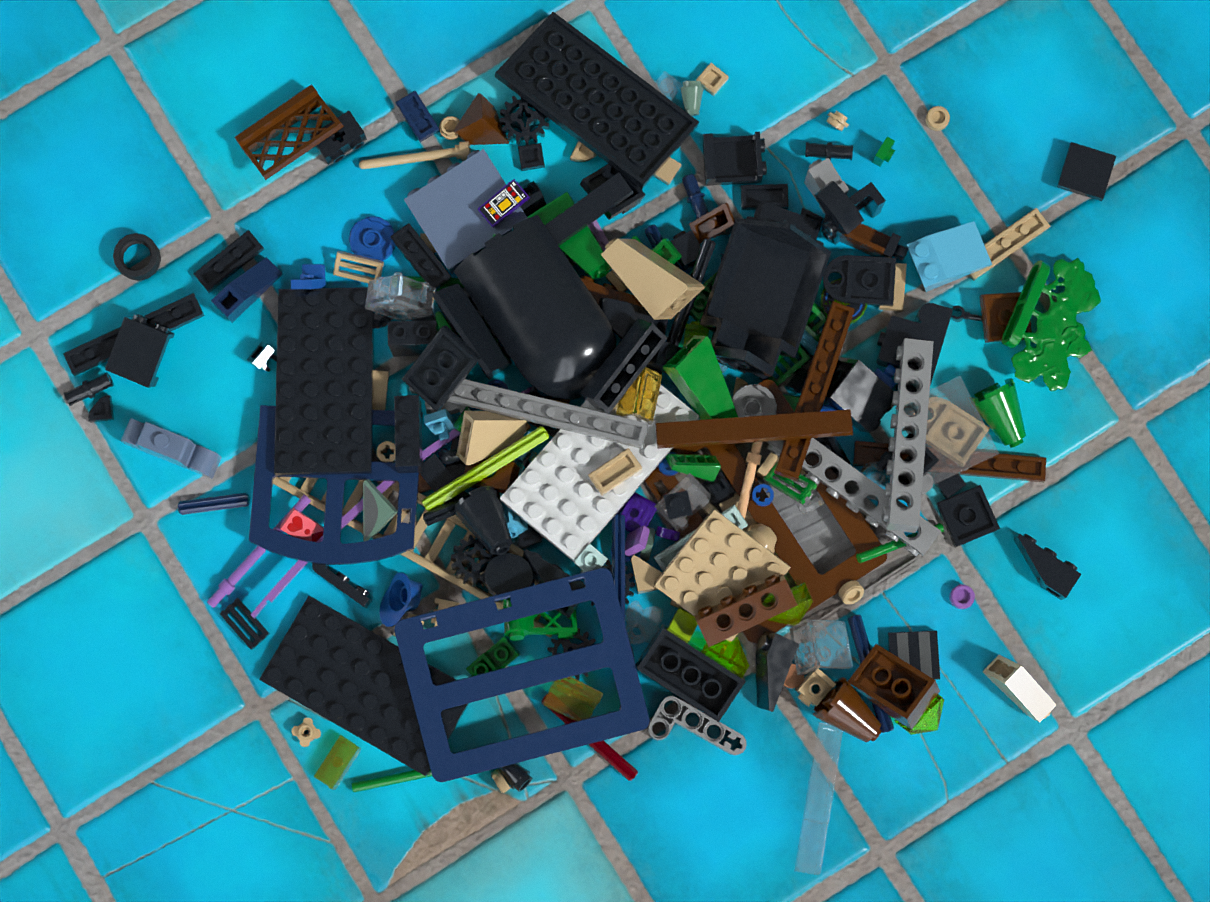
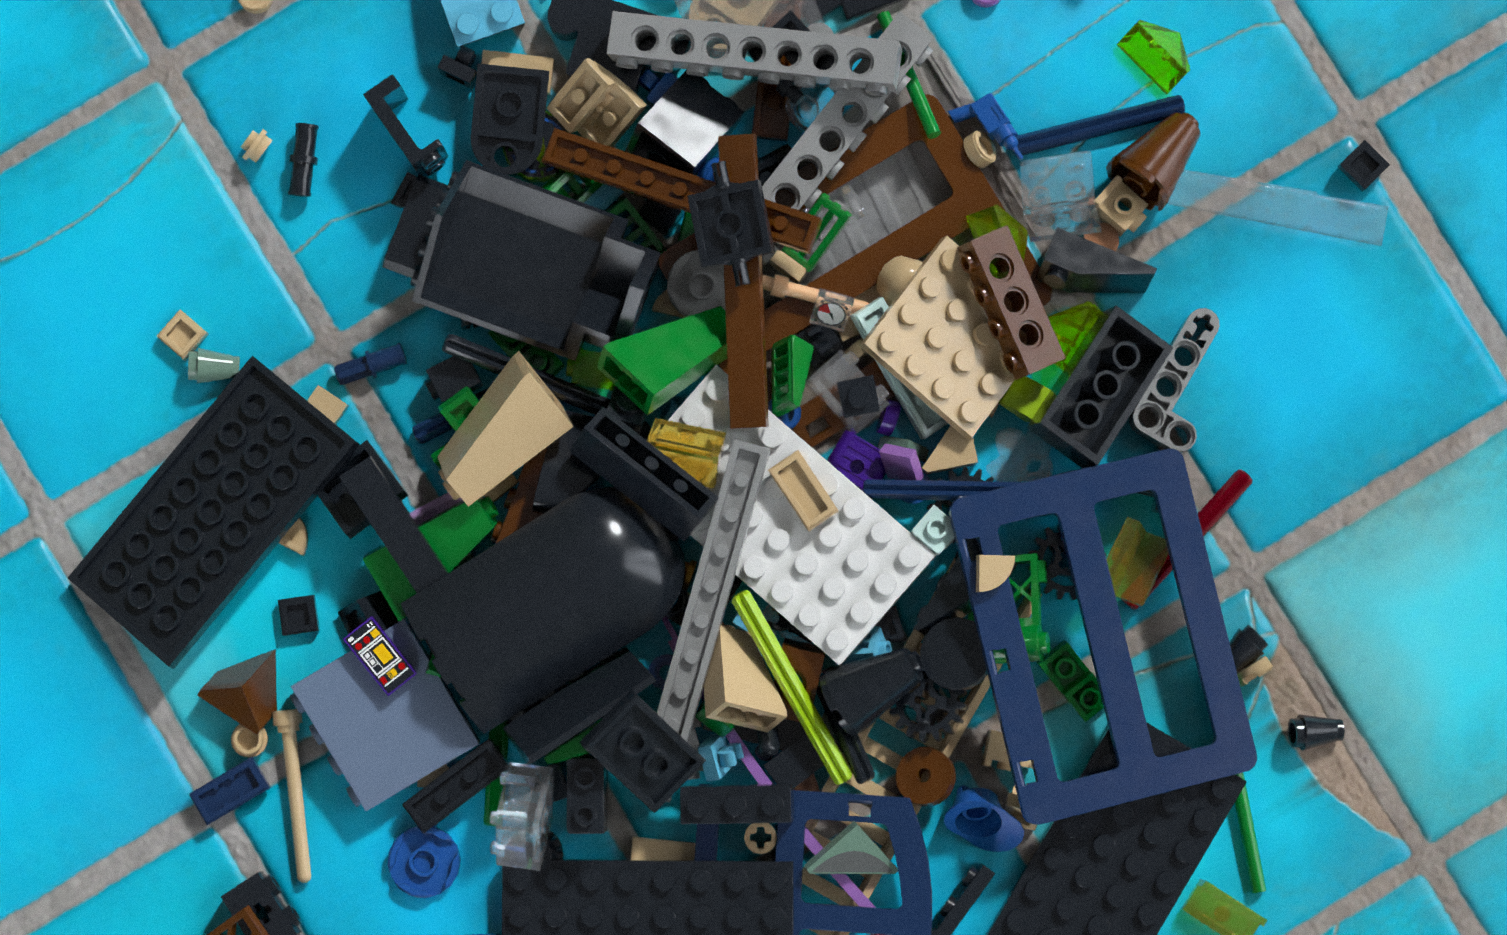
camera: 90 degrees left, 5 degrees up
tan tile [333,251,384,286] -> none
black gear [499,96,550,145] -> none
clear plate [653,71,683,101] -> none
reddish brown slope [689,203,735,245] -> none
black panel [703,131,767,186] -> none
black tile [740,184,789,210] -> none
blue bush [752,484,774,507] -> none
light grey hips [804,158,849,214] -> none
black slope [814,181,864,234] -> none
reddish brown panel [840,224,891,257] -> none
reddish brown slope [848,644,940,730] -> none
green plate [873,137,895,167] -> none
tile [888,631,940,680] -> none
none -> tan slope [546,58,647,147]
none -> black plate [687,161,775,287]
none -> tile [809,288,854,332]
none -> reddish brown piece [896,747,956,807]
none -> blue piece [947,93,1023,160]
none -> tan tile [976,555,1015,592]
none -> black cone [1288,714,1345,751]
none -> black plate [1337,140,1390,192]

